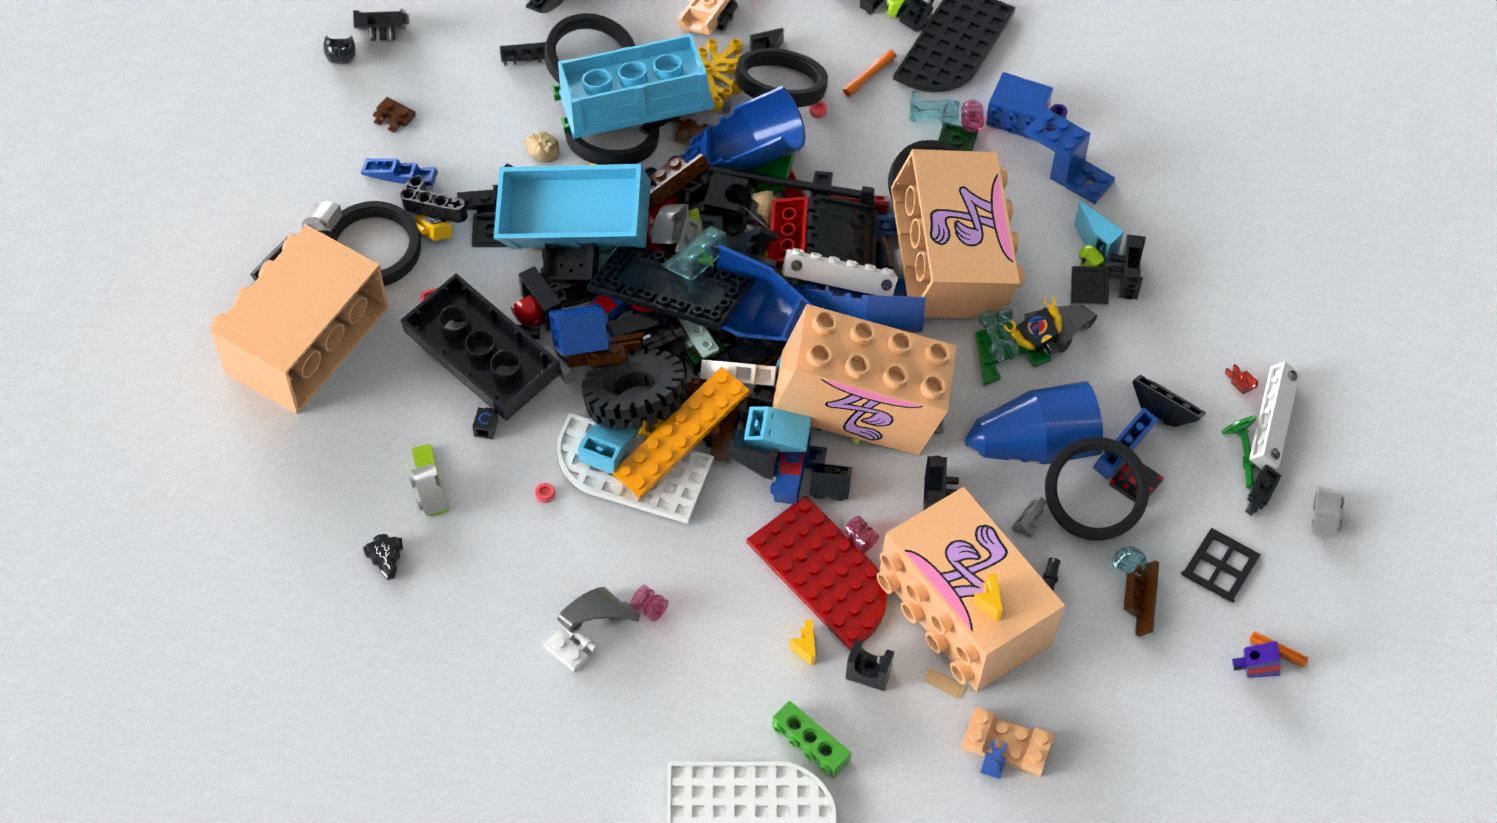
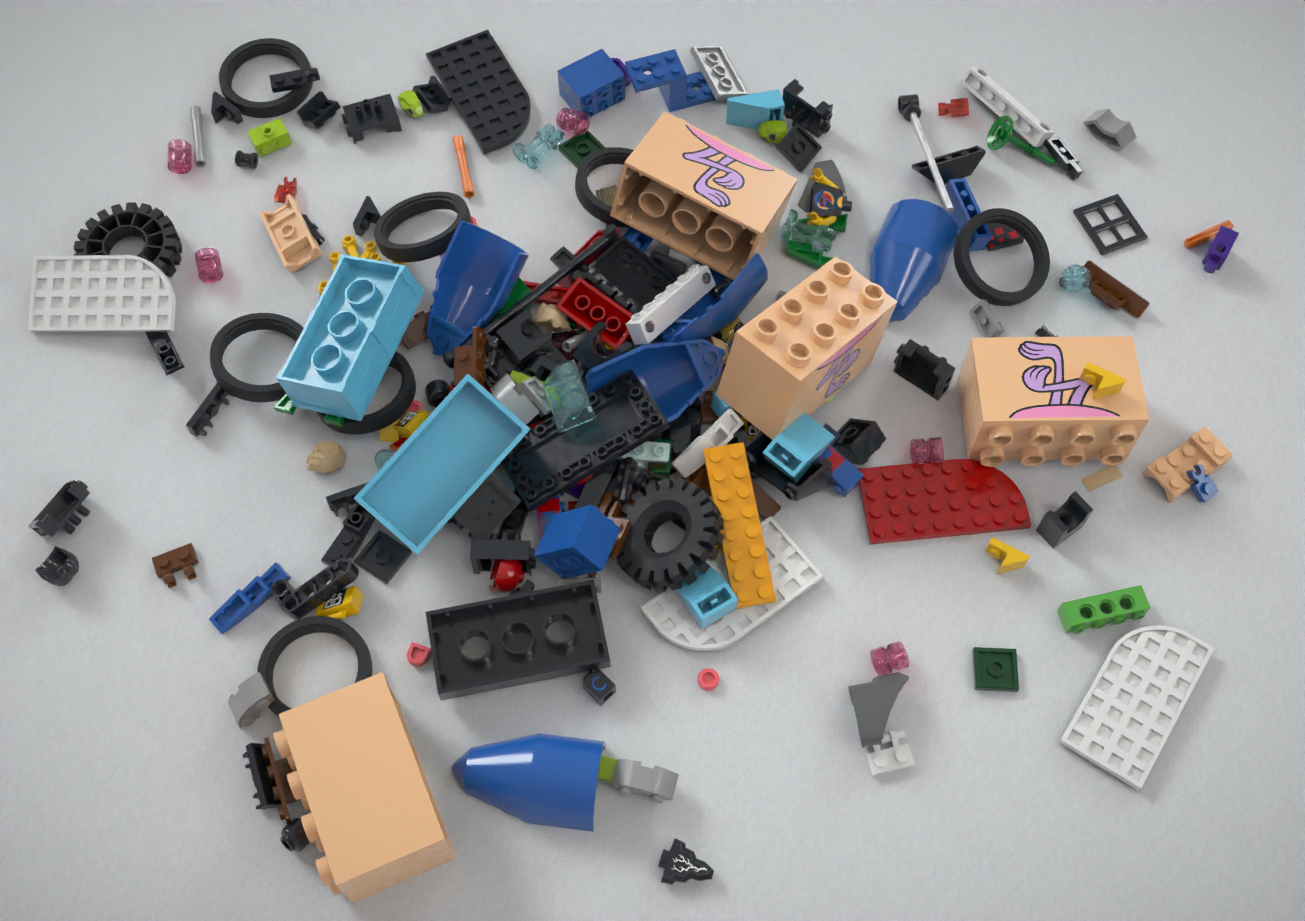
camera: 55 degrees left, 5 degrees up
none -> blue windscreen [451,733,606,832]
none -> light grey tile [690,45,748,101]
none -> flat silver piece [898,94,954,213]
none -> dark green tile [972,647,1019,692]

